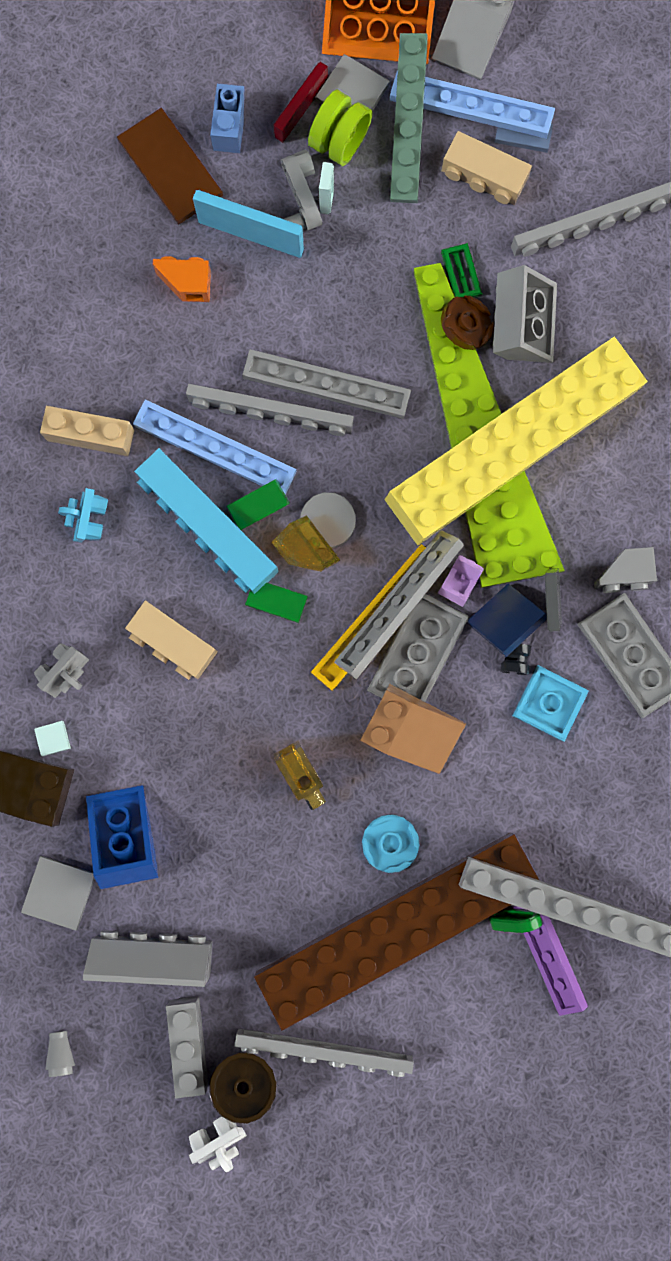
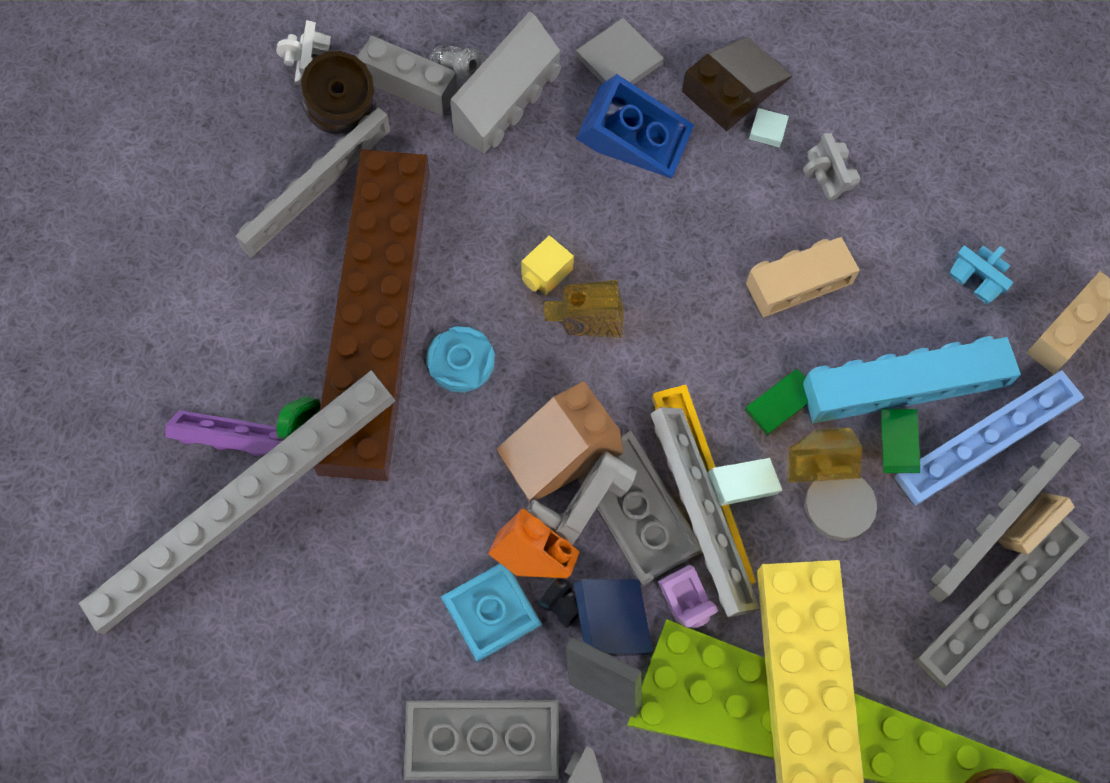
camera: 120 degrees right, 15 degrees down
none -> clear piece [429,45,487,81]
none -> orange slope [488,508,580,578]
none -> light yellow brick [521,235,574,296]
none -> light grey beam [526,451,637,545]
none -> light aqua tile [707,458,782,506]
none -> tan tile [998,493,1075,555]

